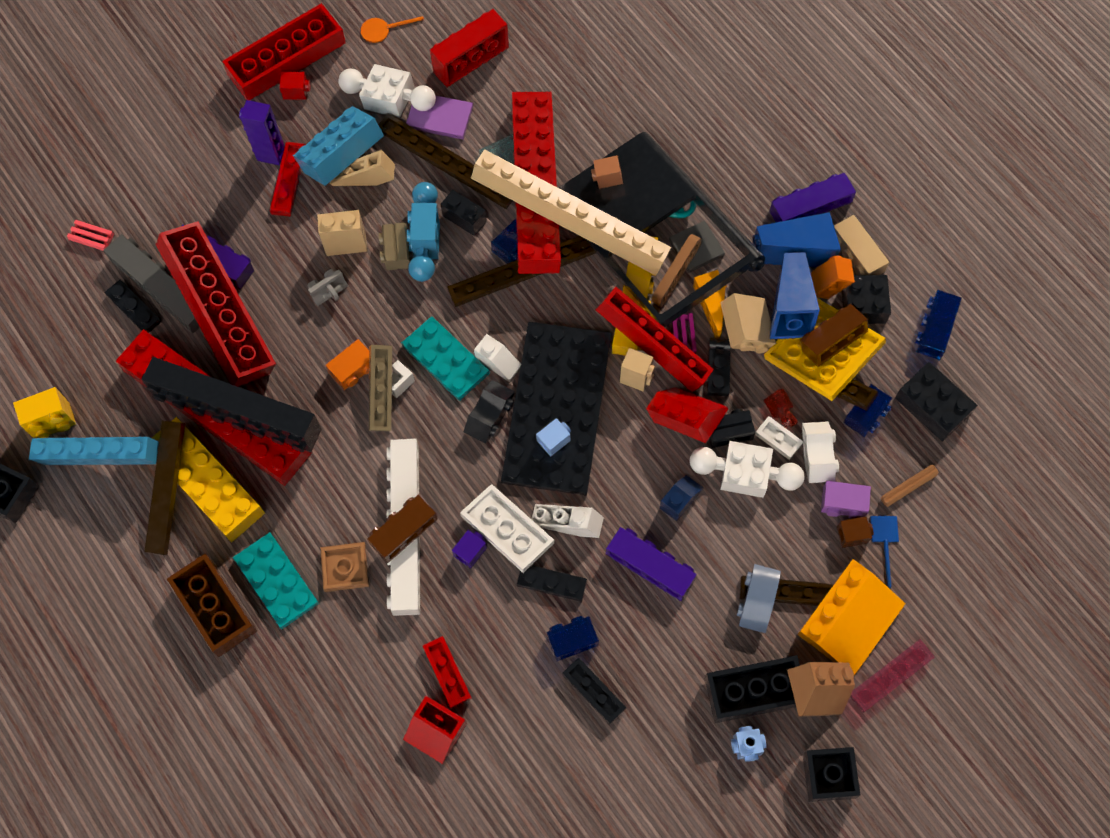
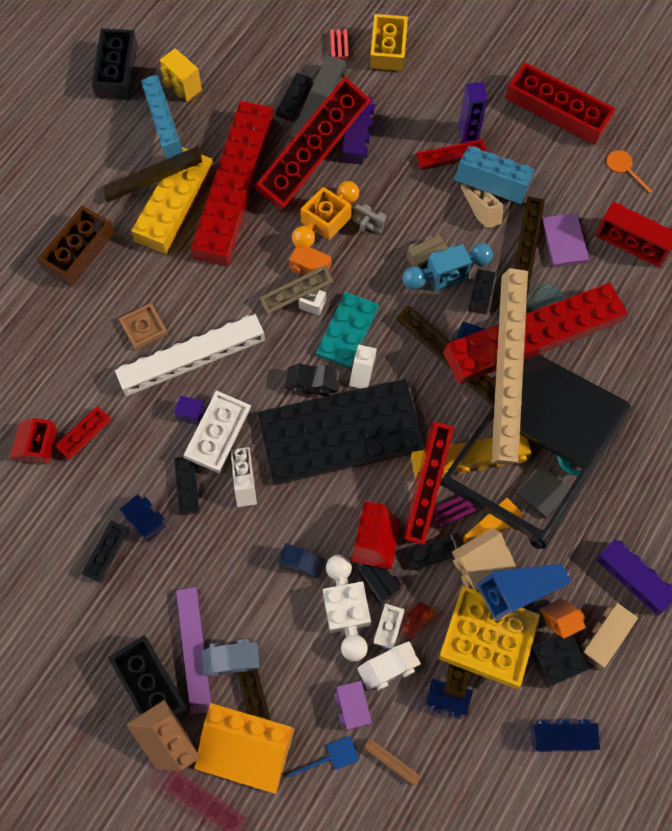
camera: 65 degrees right, 0 degrees up
black brick [141,357,322,452] -> none
teal plate [233,532,319,629] -> none
red brick [279,72,311,100] -> none
tan brick [317,210,367,256] -> none
white brick [338,64,436,118] -> none
reddish brown brick [367,494,438,564] -> none
light blue brick [536,418,571,457] -> none
nougat brick [591,156,623,189] -> none
dark purple brick [606,527,697,601] -> none
tan brick [620,348,655,391] -> none
medium nougat beam [651,234,702,307] -> none
light blue brick [731,726,766,762] -> none
blue slope [752,212,841,267] -> none
reddish brown brick [800,304,868,367] -> none
black brick [802,747,861,802] -> none
reddish brown brick [837,517,874,548] -> none
black brick [895,362,978,442] -> none
none -> medium lavender tile [176,587,211,715]
none -> light orange brick [292,181,359,248]
none -> yellow brick [370,14,408,71]

